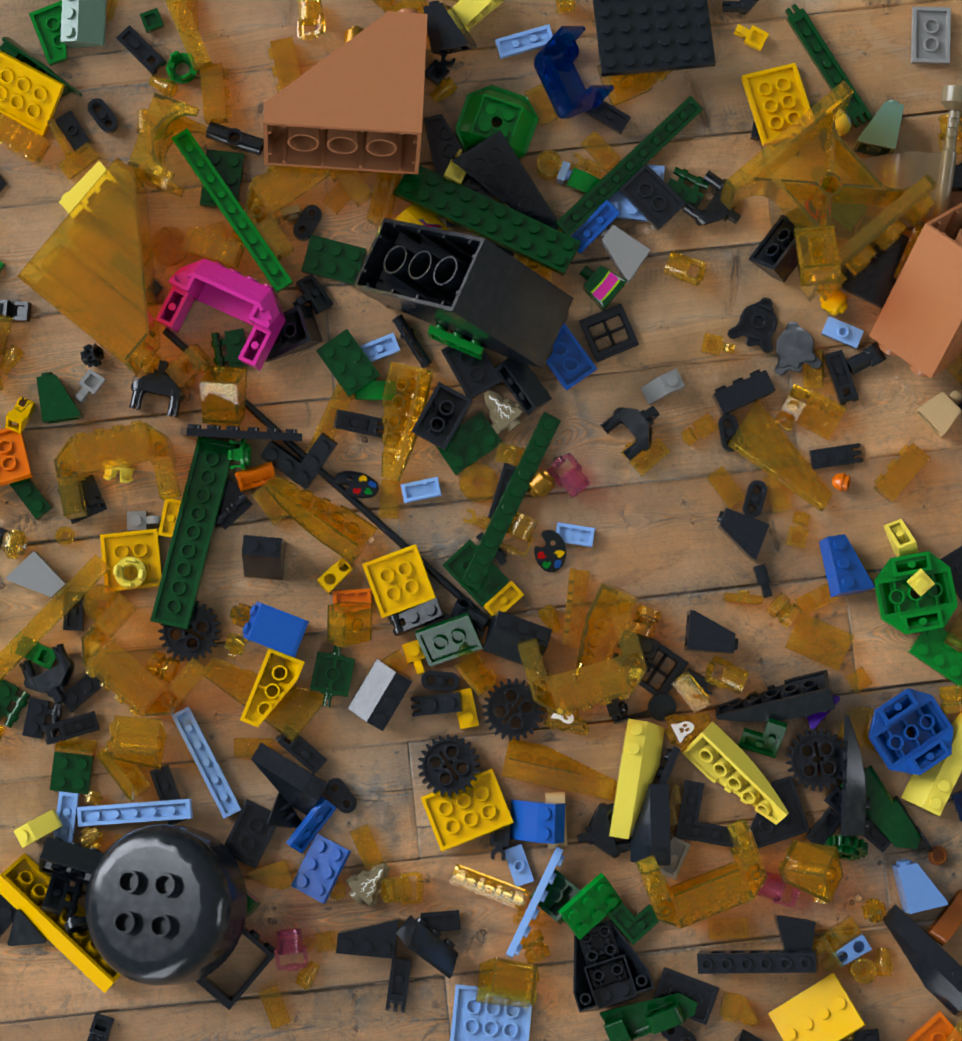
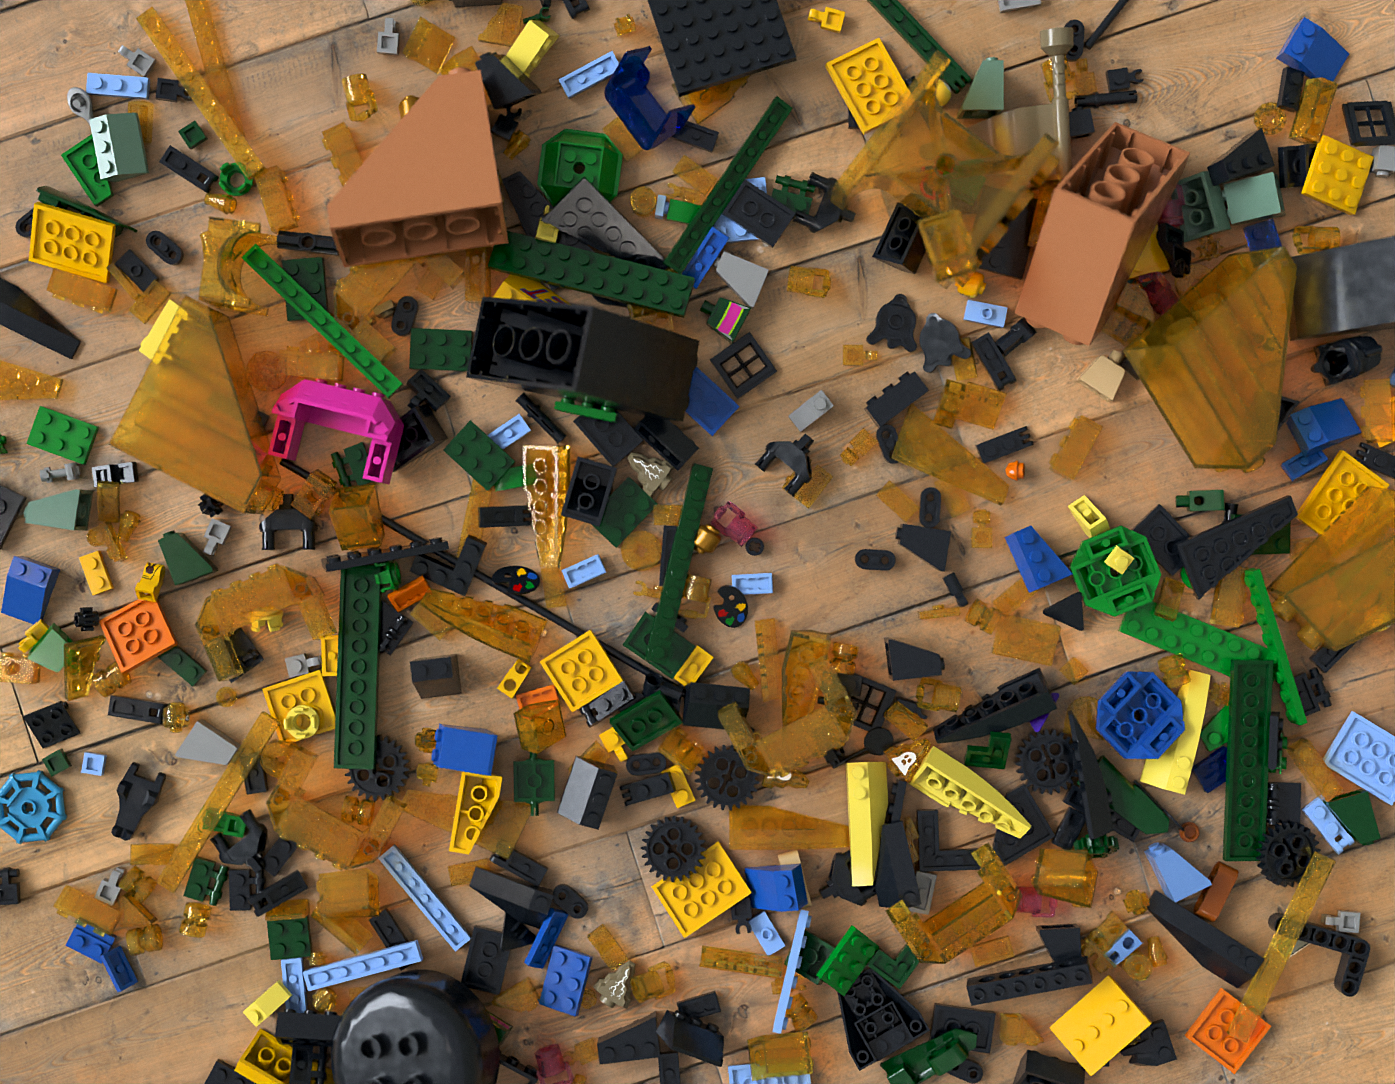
camera: 15 degrees left, 5 degrees up
none -> black bush [745,538,764,556]
none -> black plate [855,549,896,570]
none -> black piece [1043,592,1084,631]

